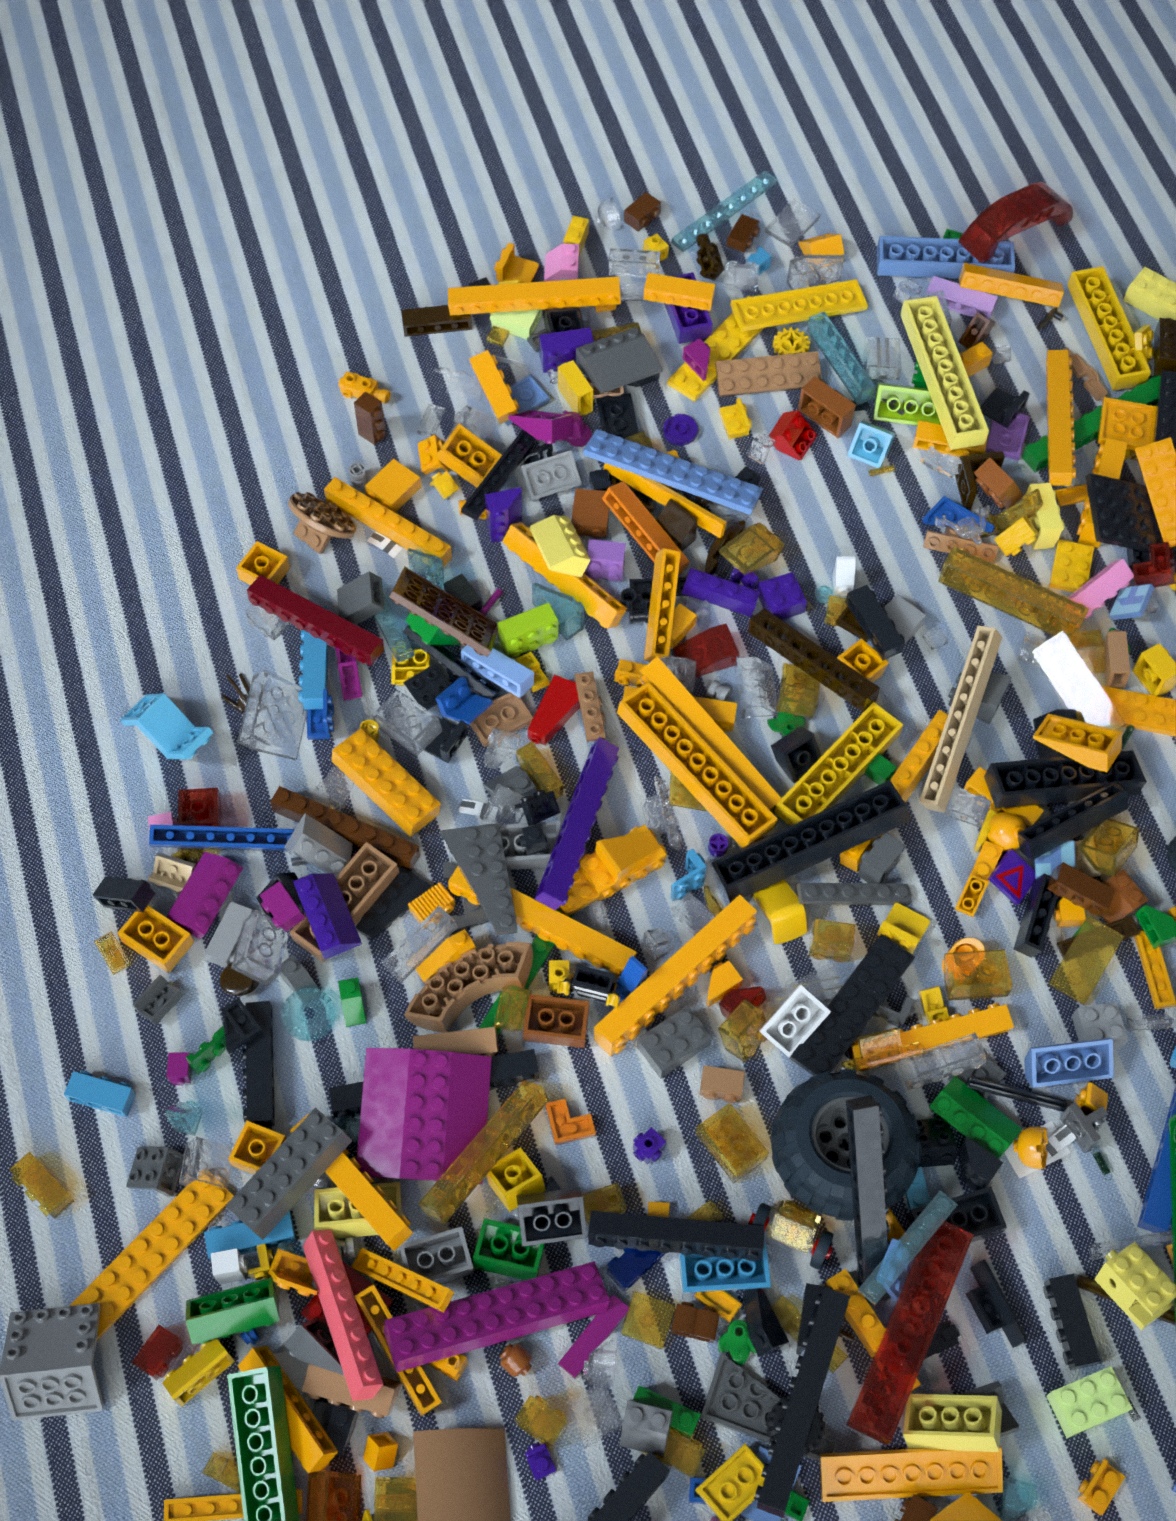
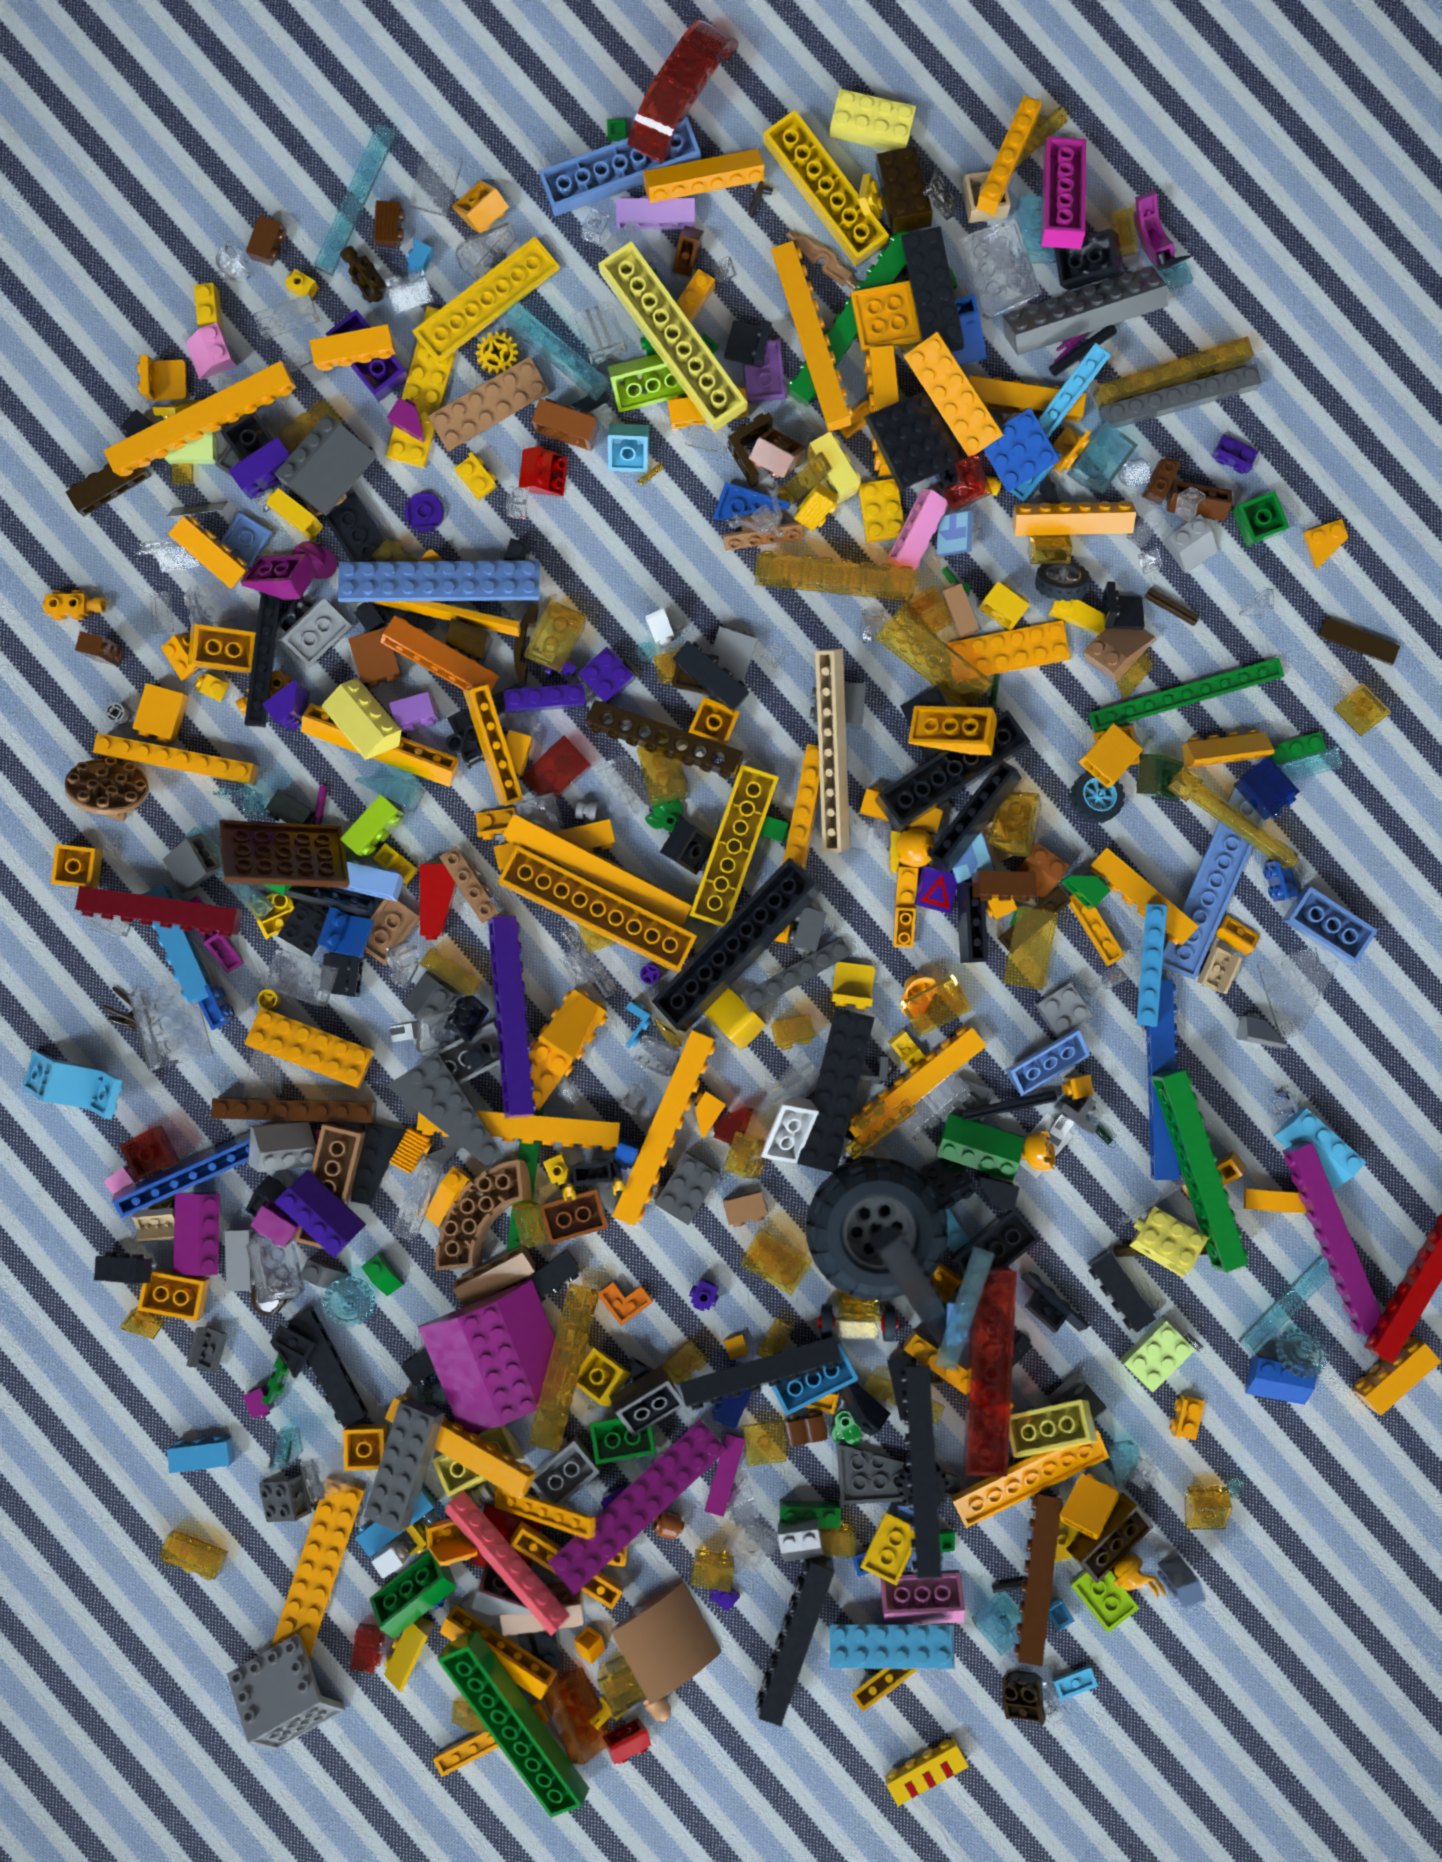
camera: 20 degrees left, 25 degrees up
white sticker [367,532,402,558] -> none

